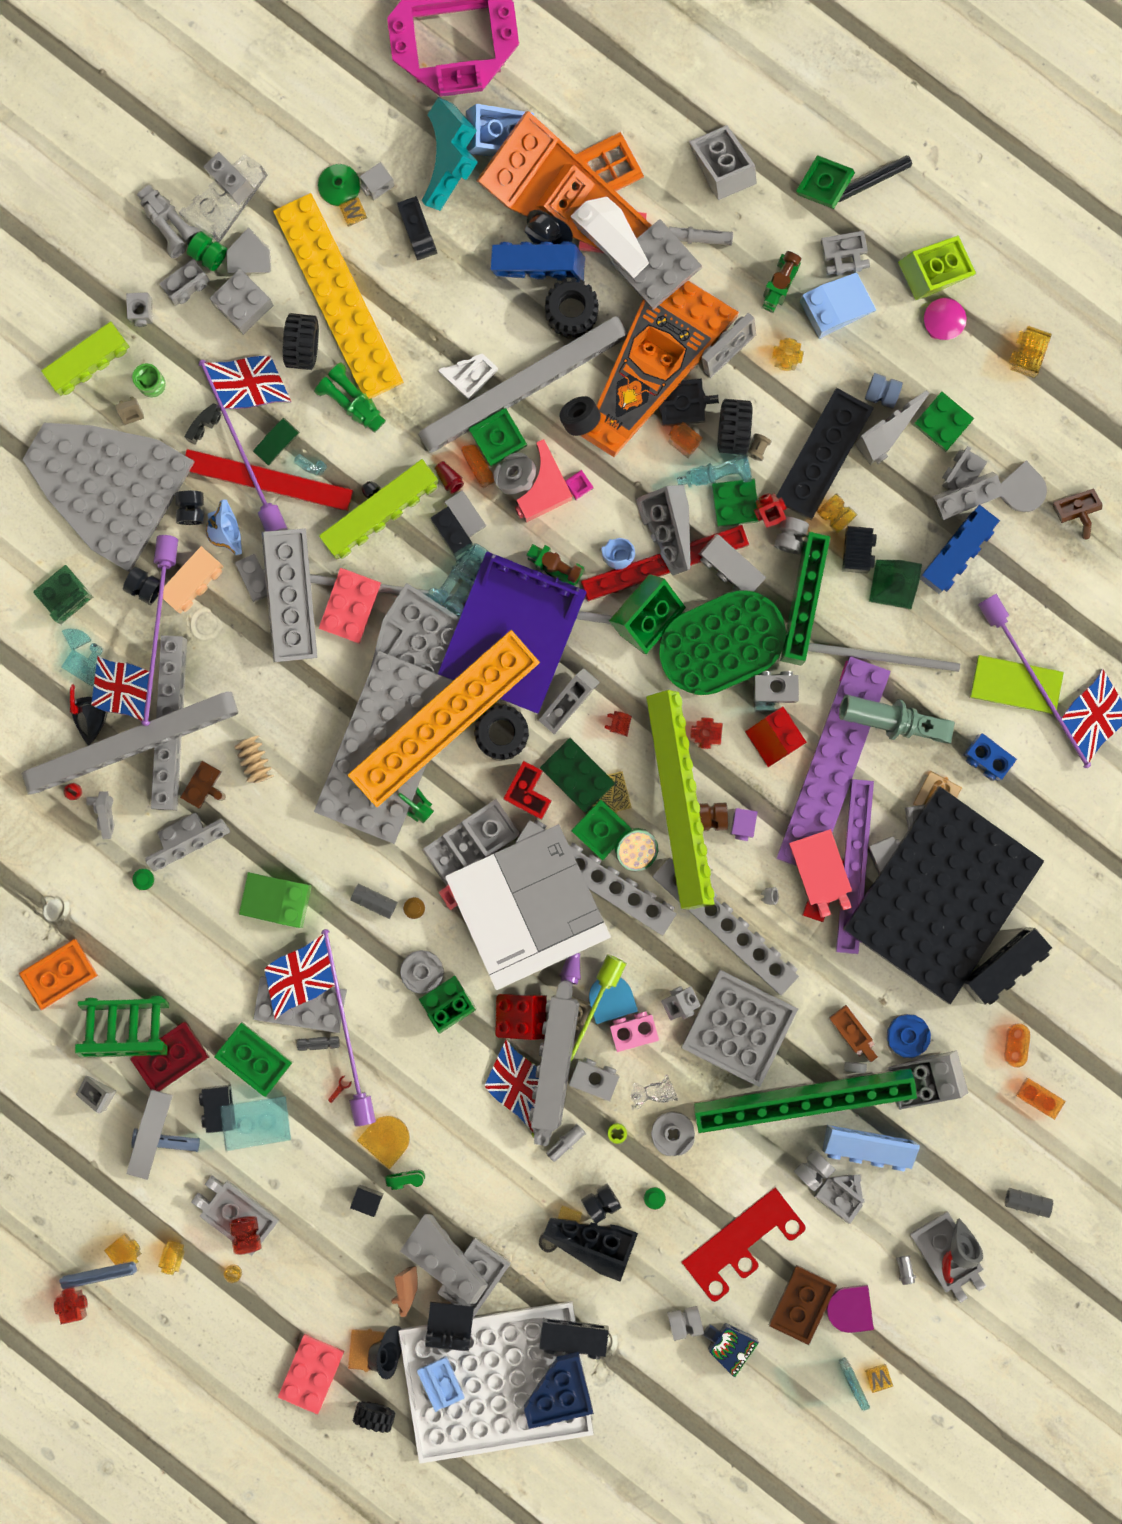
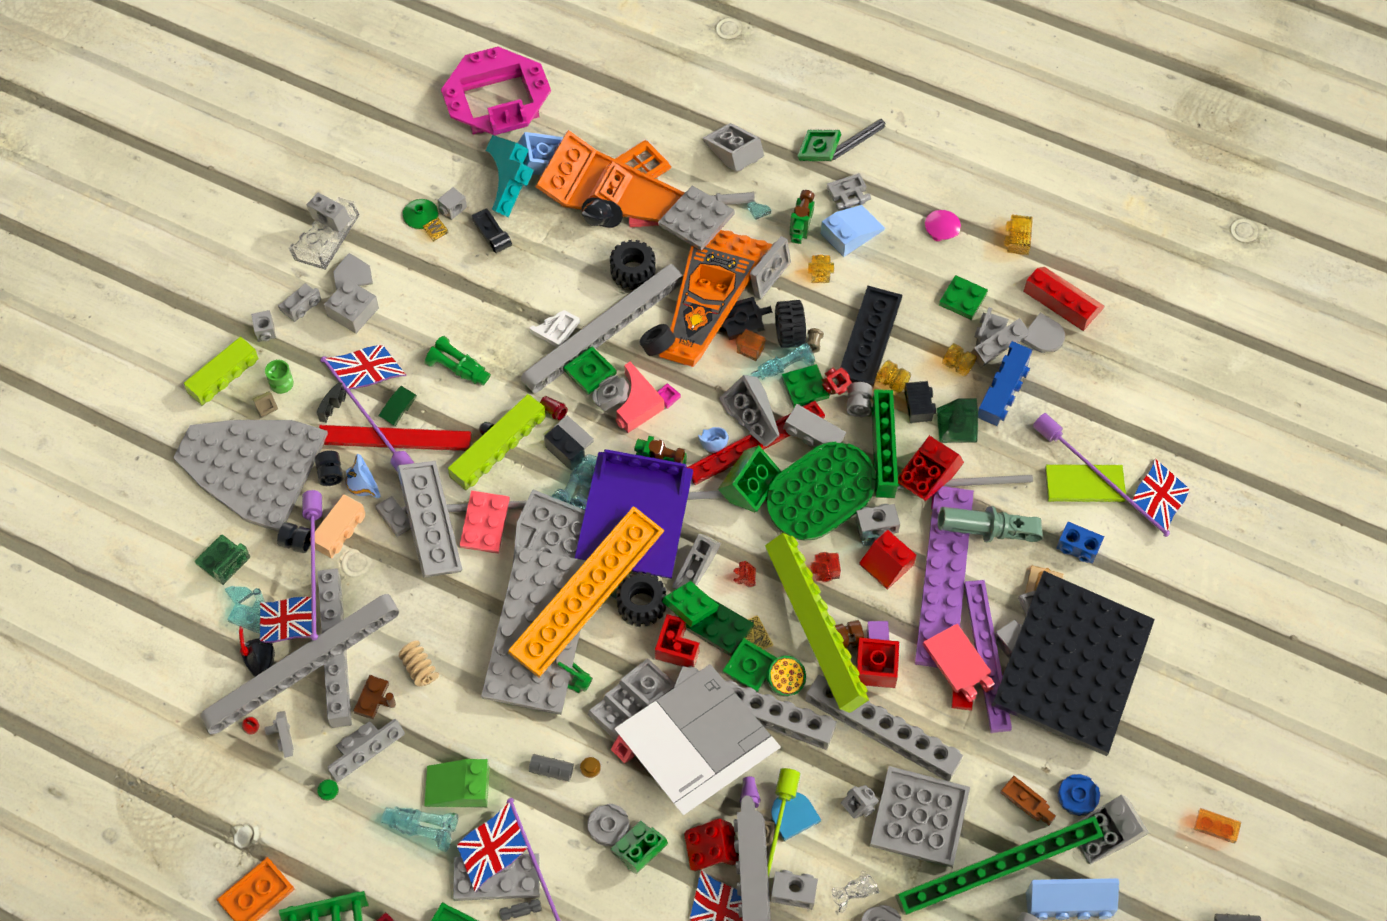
camera: 15 degrees left, 25 degrees down
light grey piece [137,185,201,258] -> none
green wheel [187,231,227,271] -> none
yellow plate [273,193,404,399] -> none
black tyre [283,313,319,370] -> none
clear light blue arm [294,454,327,476] -> none
clear orange slope [461,445,495,489] -> none
blue wedge [491,242,585,282] -> none
white wedge [571,197,649,278] -> none
bright pink brick [610,1011,659,1052] -> none
light grey hinge [761,887,779,905] -> none
light grey tile [844,1062,867,1073] -> none
light grey wedge [855,390,929,465] -> none
sand blue wheel [865,373,903,409] -> none
lime slope [898,235,976,300] -> none
black brick [963,927,1052,1005] -> none
clear orange plate [1004,1023,1030,1068] -> none
reddish brown plate [1053,488,1103,540] -> none
none -> clear light blue piece [381,806,458,852]
none -> green plate [662,581,719,627]
none -> clear light blue tile [747,202,771,220]
none -> red slope [856,637,900,688]
none -> red slope [898,435,964,501]
none -> clear yellow wheel [942,343,977,377]
none -> red slope [1023,267,1105,331]

